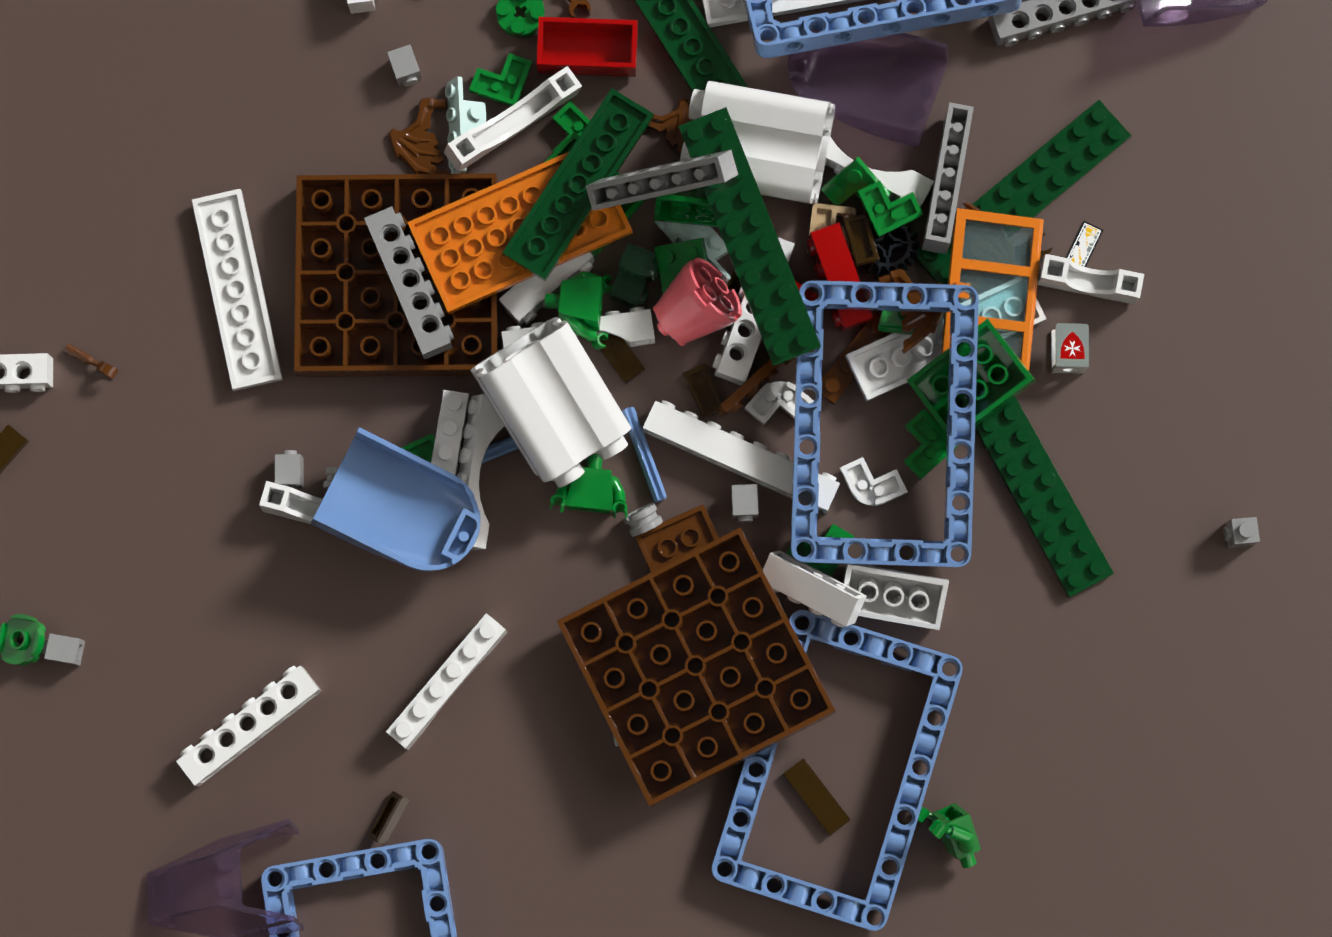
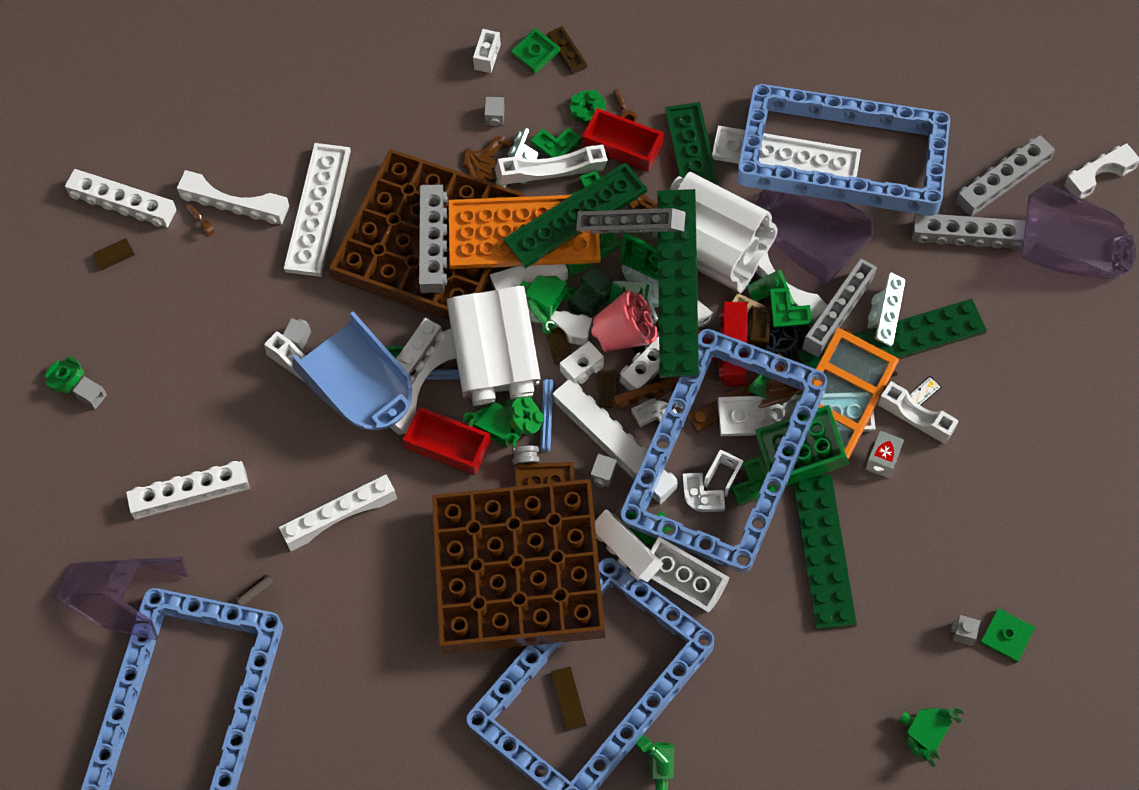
camera: 25 degrees right, 15 degrees down
none -> white arch [177,170,290,225]
none -> red piece [403,407,491,476]
none -> green plate [507,396,544,436]
none -> white brick [560,341,604,384]
none -> white piece [704,450,744,498]
none -> light aqua bracket [867,273,905,346]
none -> green torso [898,707,964,767]
none -> green plate [980,608,1035,663]

